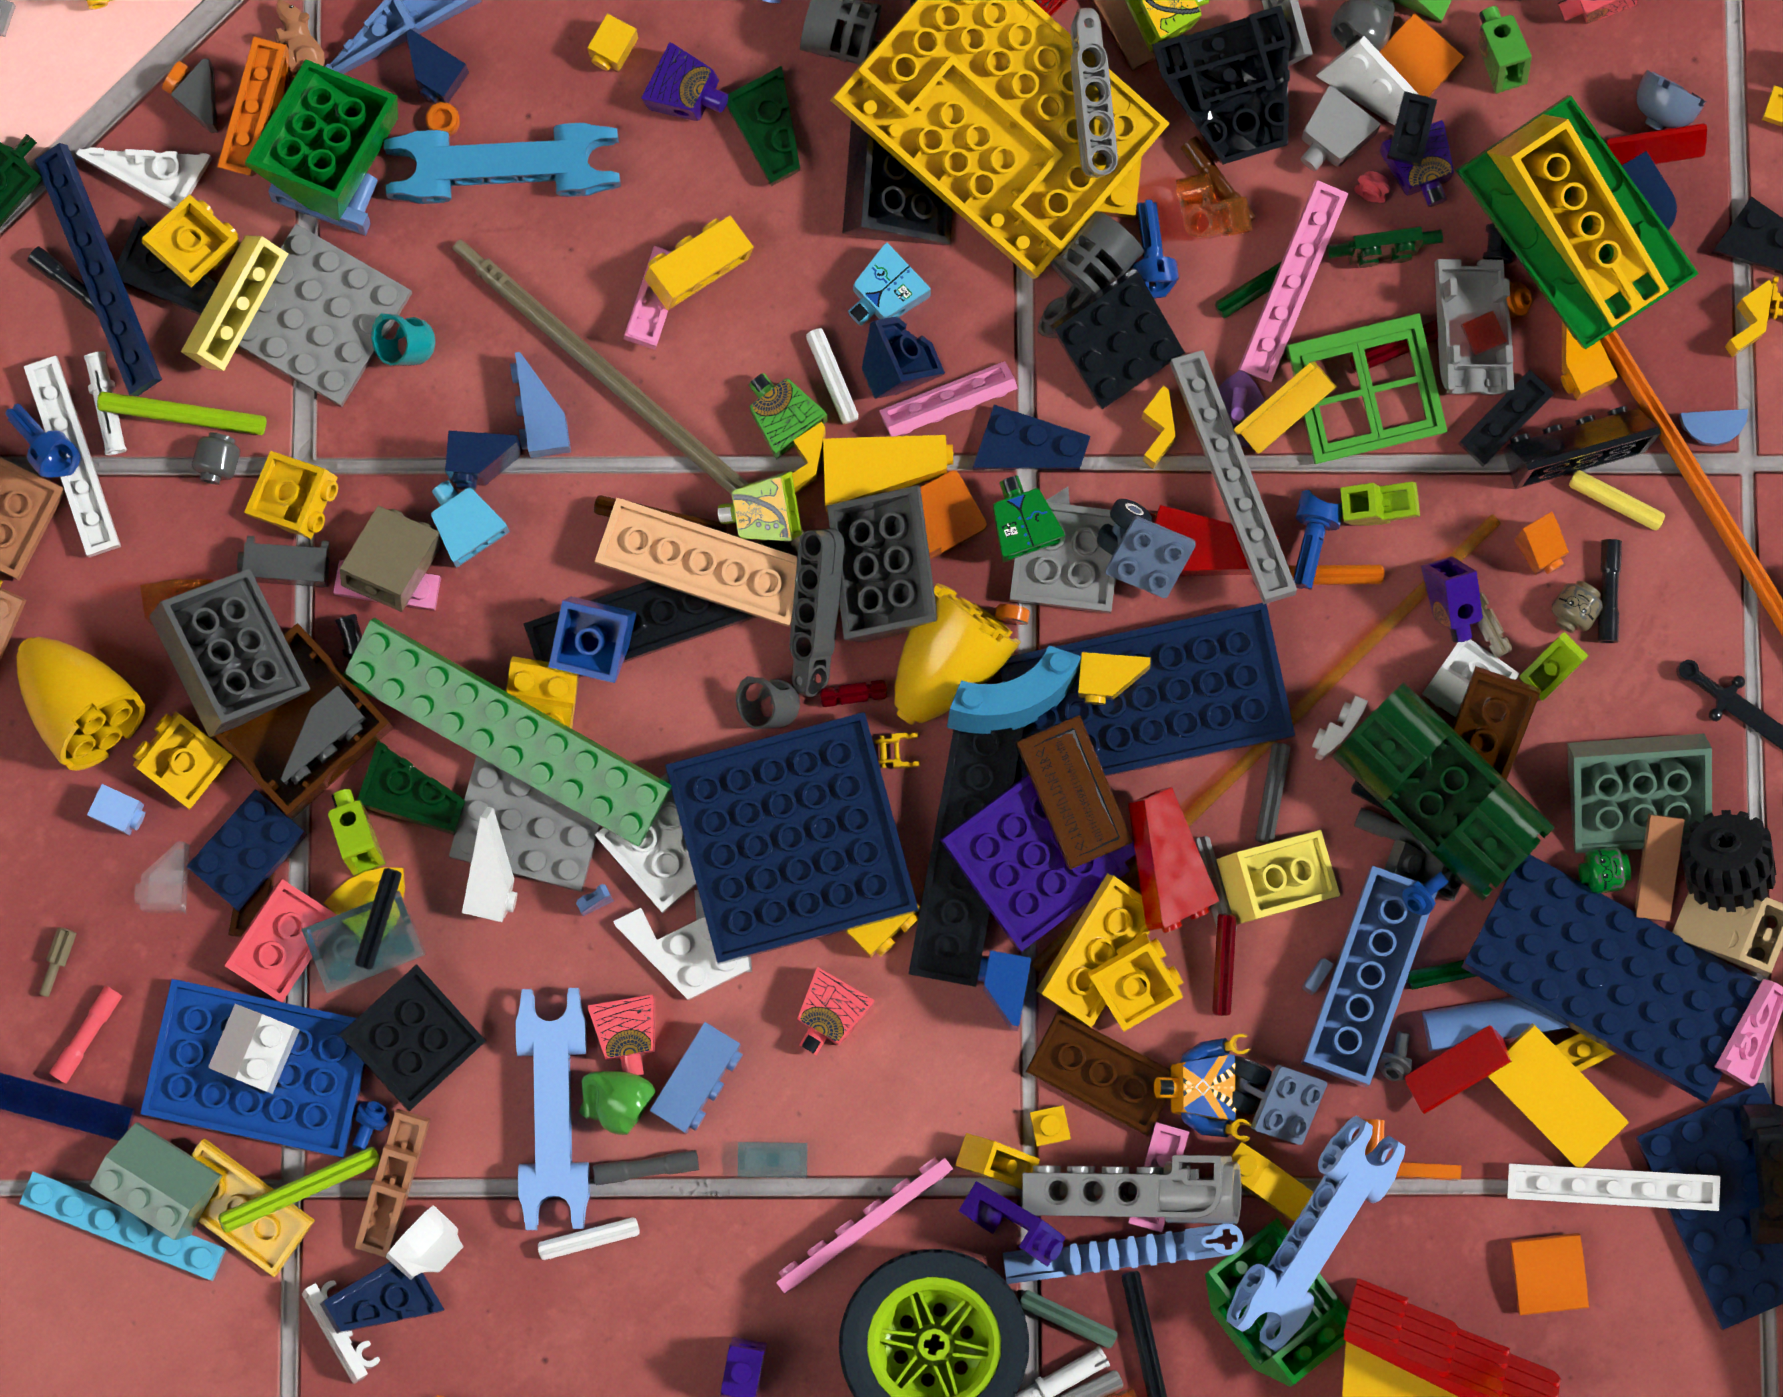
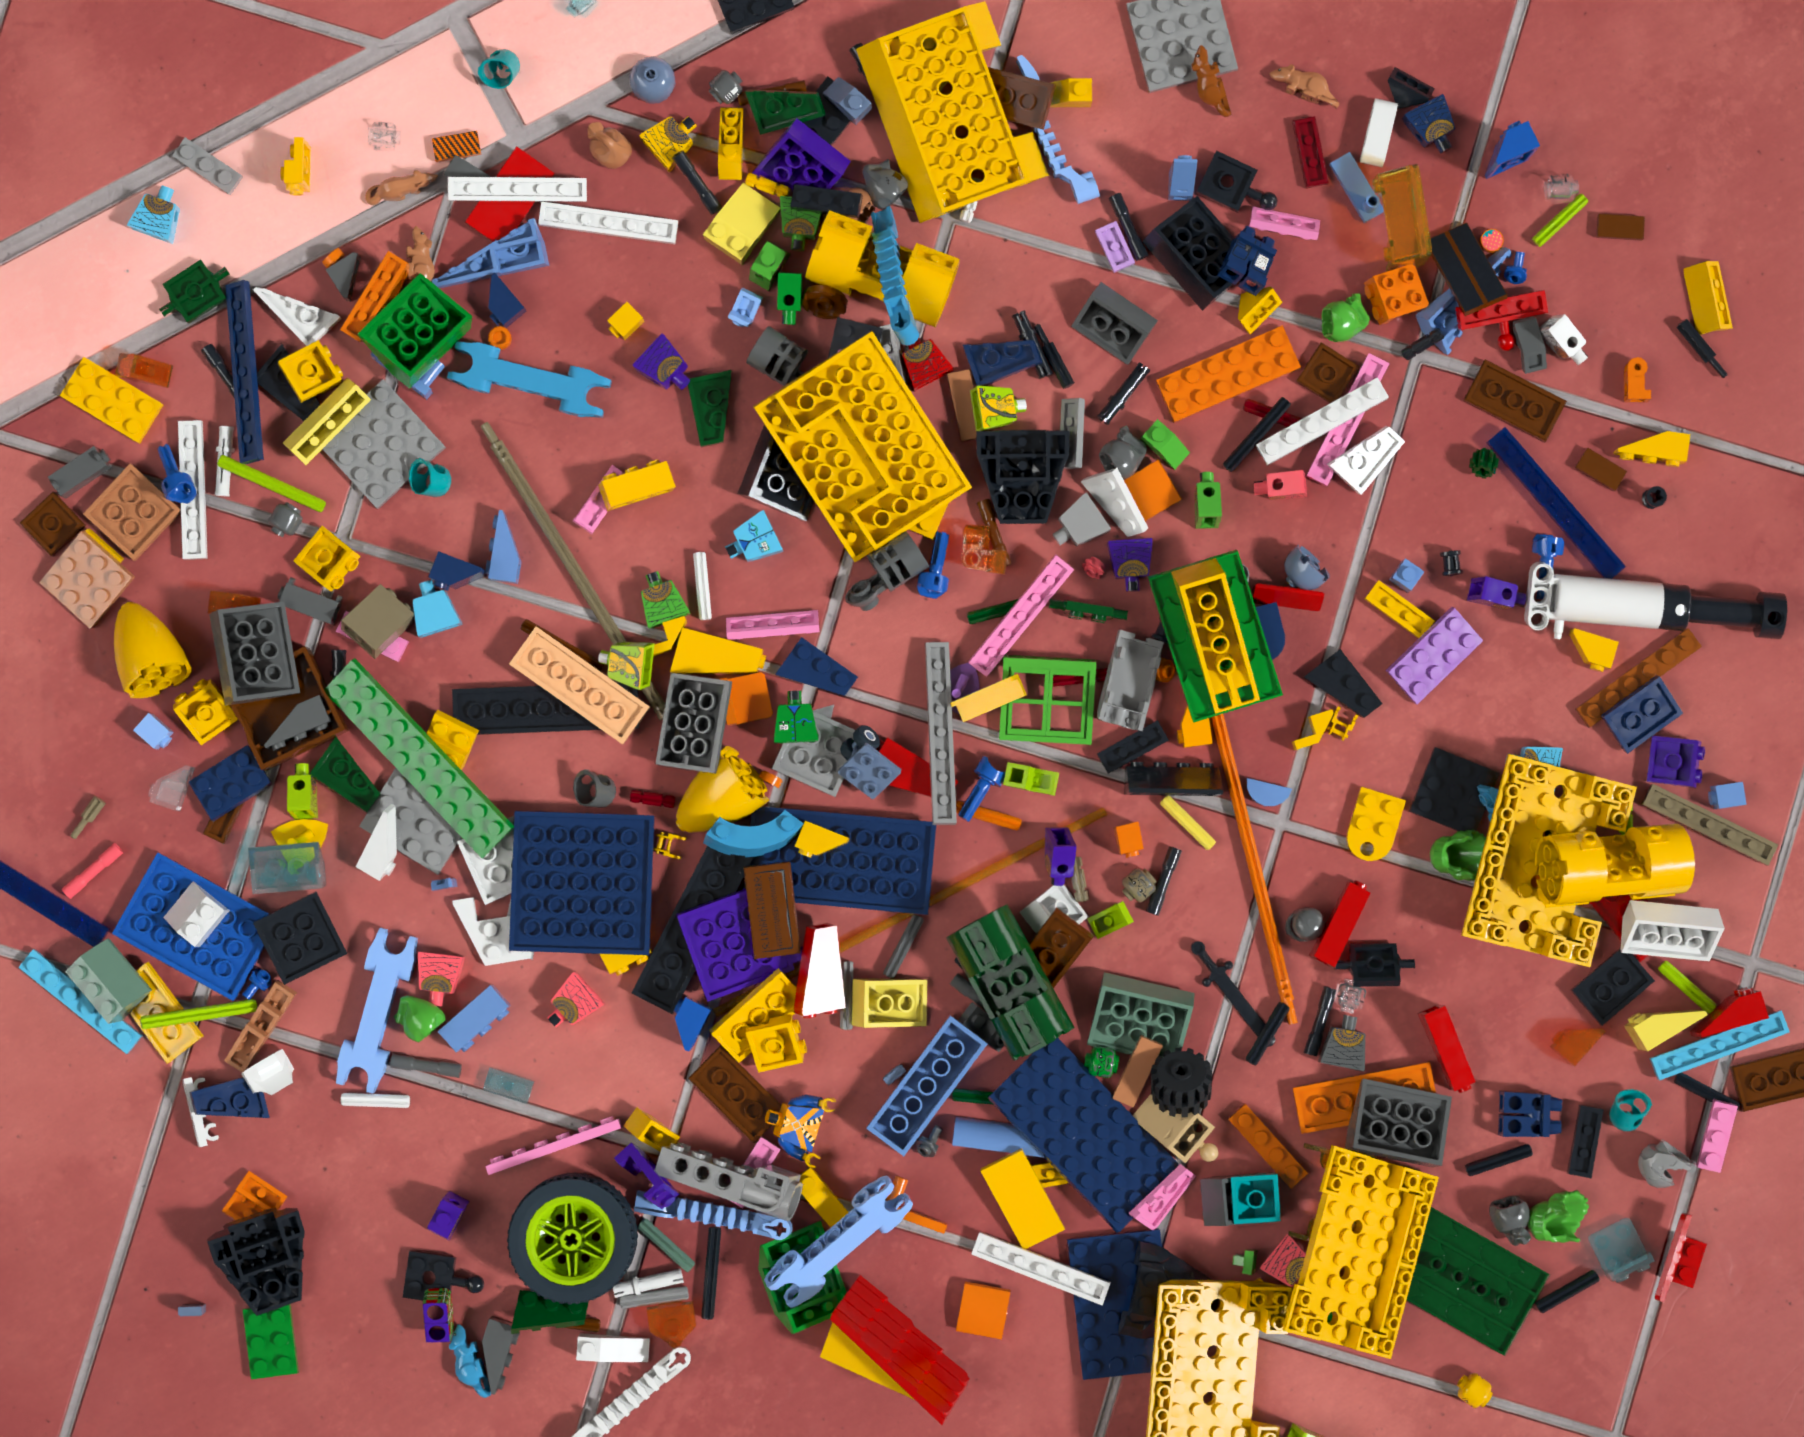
camera: 15 degrees right, 5 degrees up
coral plate [223,878,339,1002] -> none
black axle [355,868,402,969] -> none
blue slope [548,596,636,683] -> none
dark grey piece [789,528,844,697] -> none
dark blue slope [862,316,945,399] -> none
yellow plate [1030,1105,1071,1147] -> none
black plate [1050,268,1185,409] -> none
light grey piece [1070,8,1118,178] -> none
yellow slope [1141,385,1176,469] -> none
dark red axle [1212,913,1237,1016] -> none
sand blue plate [1232,1056,1328,1145] -> none
white slope [1312,696,1368,760] -> none
black plate [1387,91,1438,167] -> none
blue plate [1402,871,1449,915] -> none
red slope [1405,1025,1512,1114] -> none
clear red plate [1461,311,1507,356] -> none

